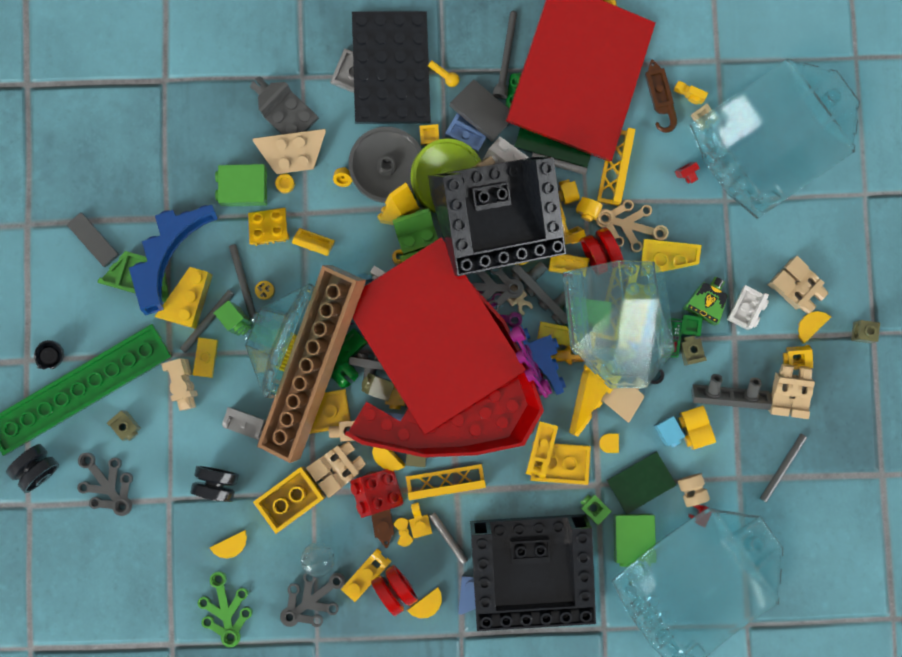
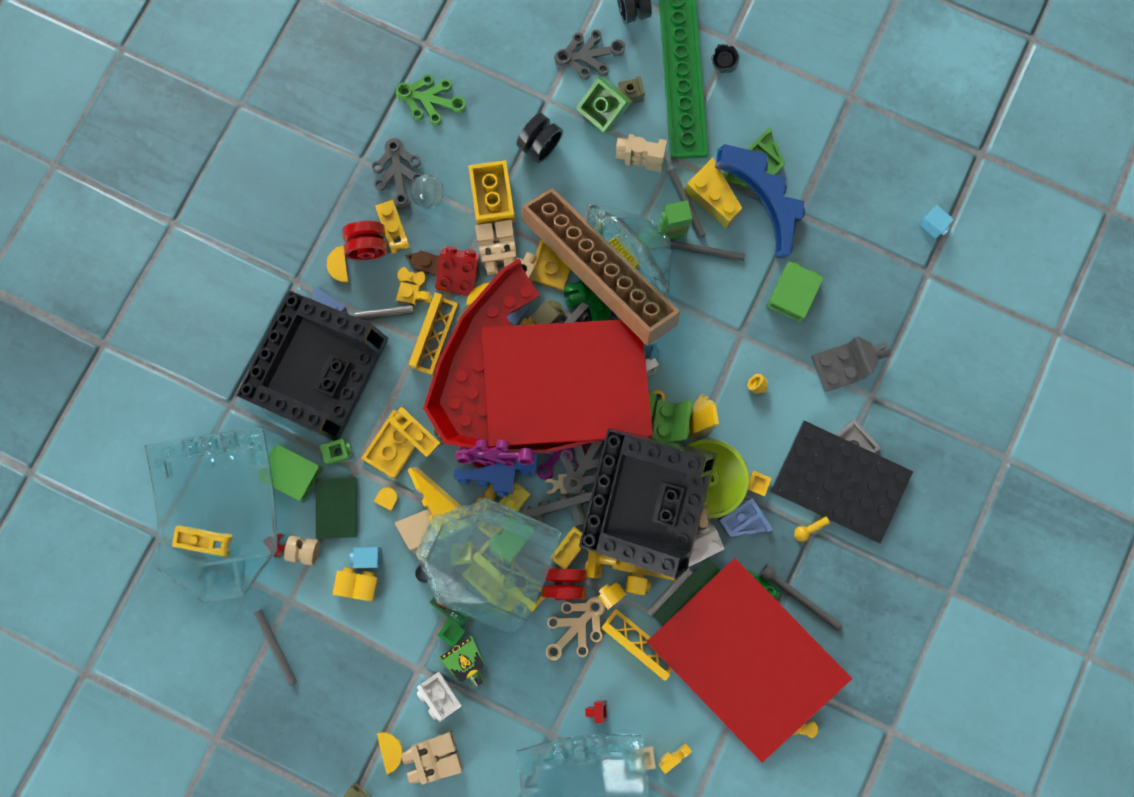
camera: 115 degrees right, 5 degrees down
dark grey tile [67,212,119,267] -> none
yellow plate [193,337,219,378] -> none
yellow tile [210,530,247,559] -> none
light grey hinge [222,407,266,440] -> none
yellow hinge [248,208,289,246] -> none
tan wing [253,129,326,174] -> none
yellow tile [255,281,275,300] -> none
yellow tile [275,174,295,194] -> none
yellow plate [292,228,335,256] -> none
dark grey dish [349,127,421,203] -> none
dark grey tile [449,79,510,142] -> none
yellow wing [639,239,702,277] -> none
reddish brown plate [645,59,677,133] -> none
olive brick [680,336,707,366] -> none
dark grey plate [691,374,772,410] -> none
tan hips [768,364,815,419] -> none
yellow brick [783,345,813,370] -> none
none -> yellow plate [172,525,233,557]
none -> bright green brick [576,77,633,133]
none -> medium azure brick [919,204,954,239]

